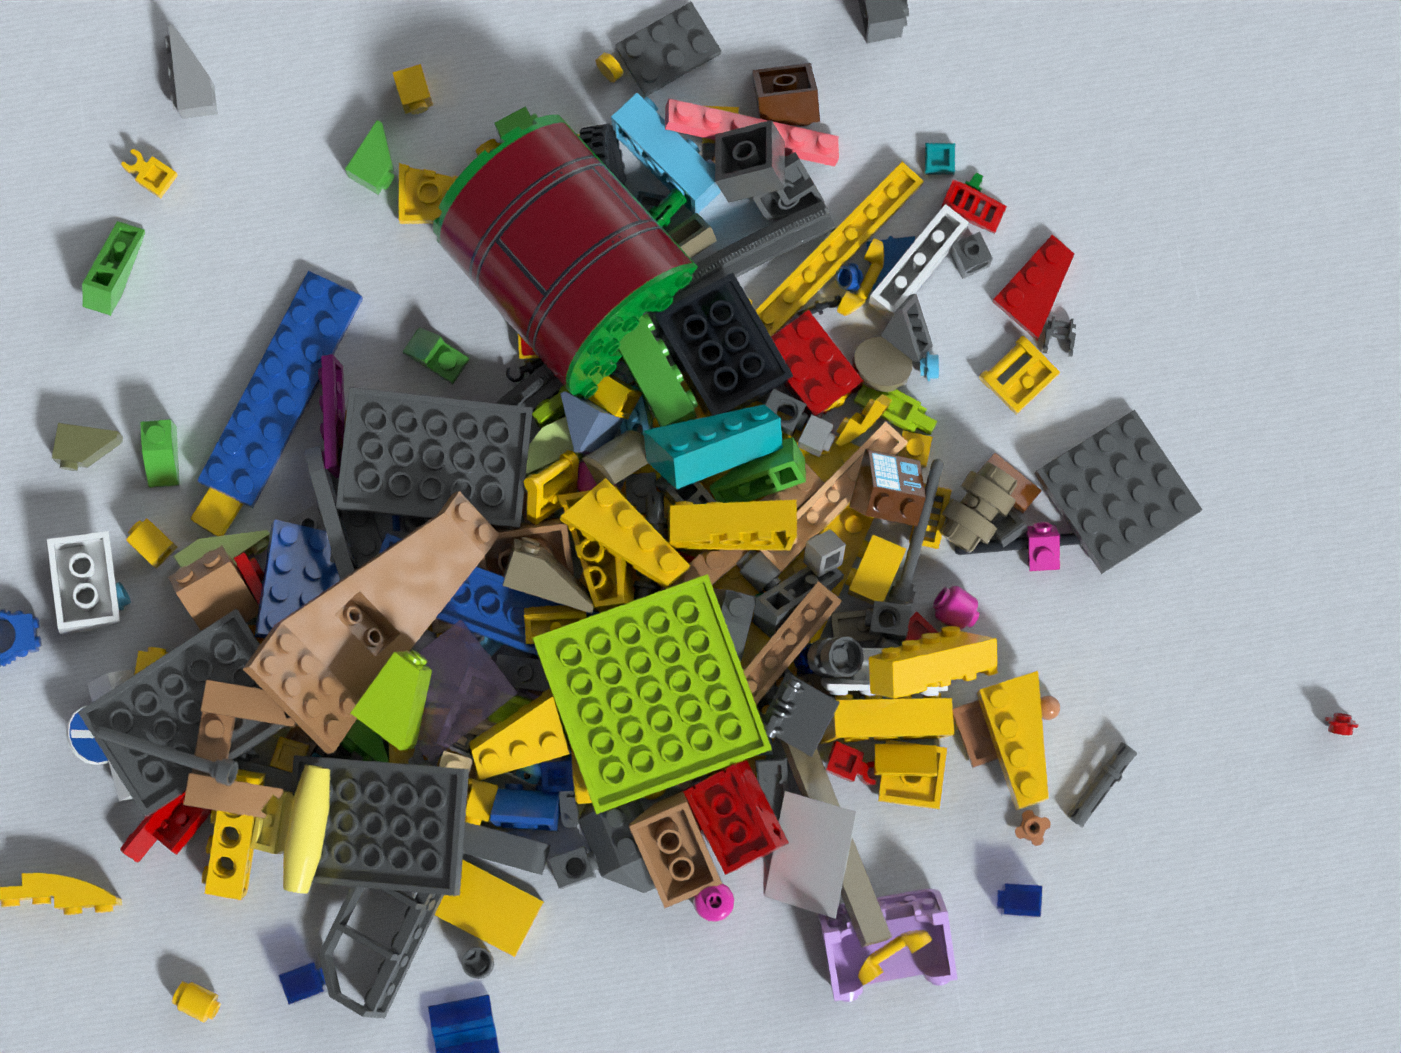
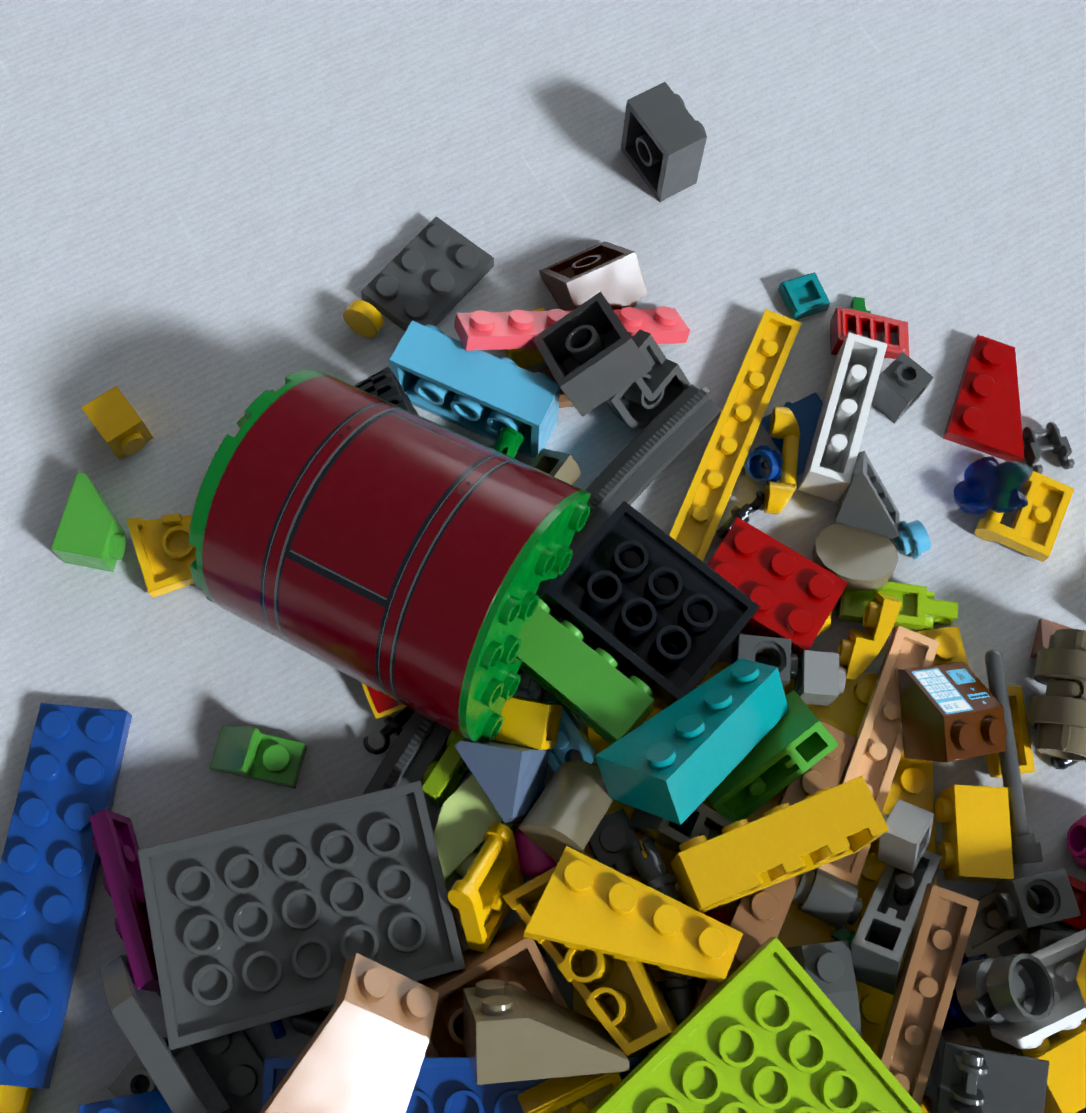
camera: 25 degrees left, 10 degrees down
none -> clear blue plate [953,456,1033,514]

